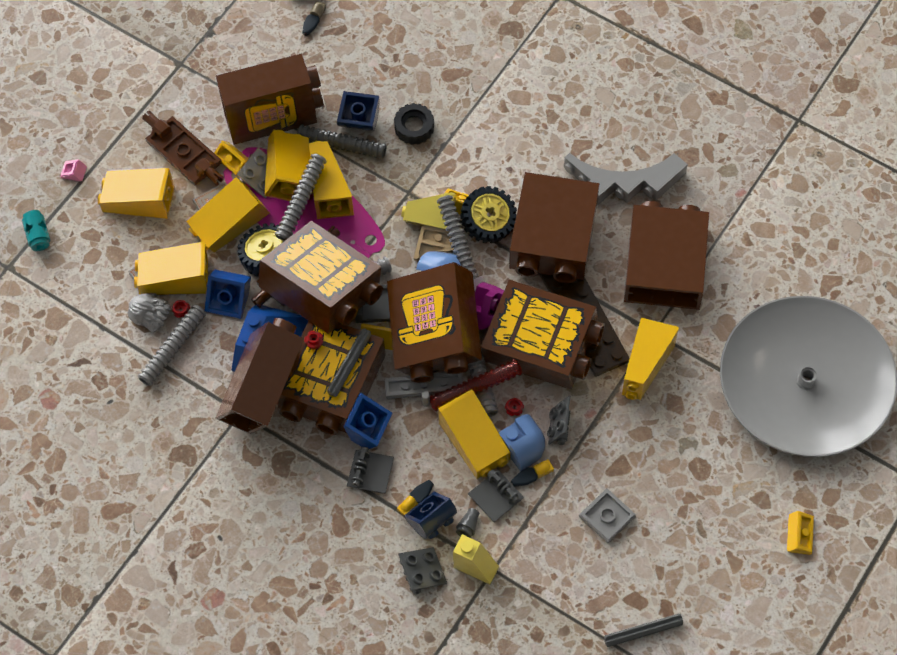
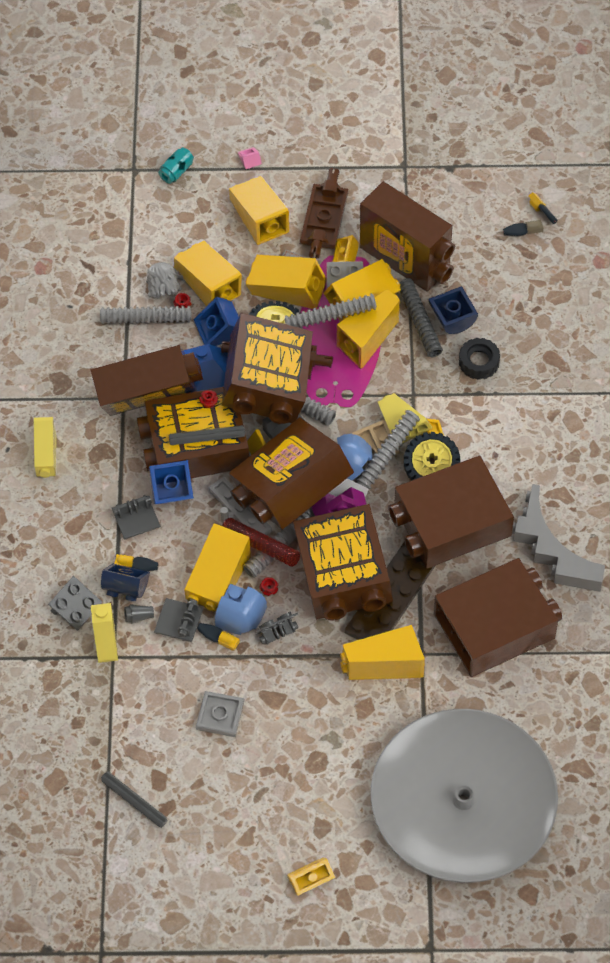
camera: 55 degrees right, 5 degrees down
none -> light yellow slope [34,417,57,478]

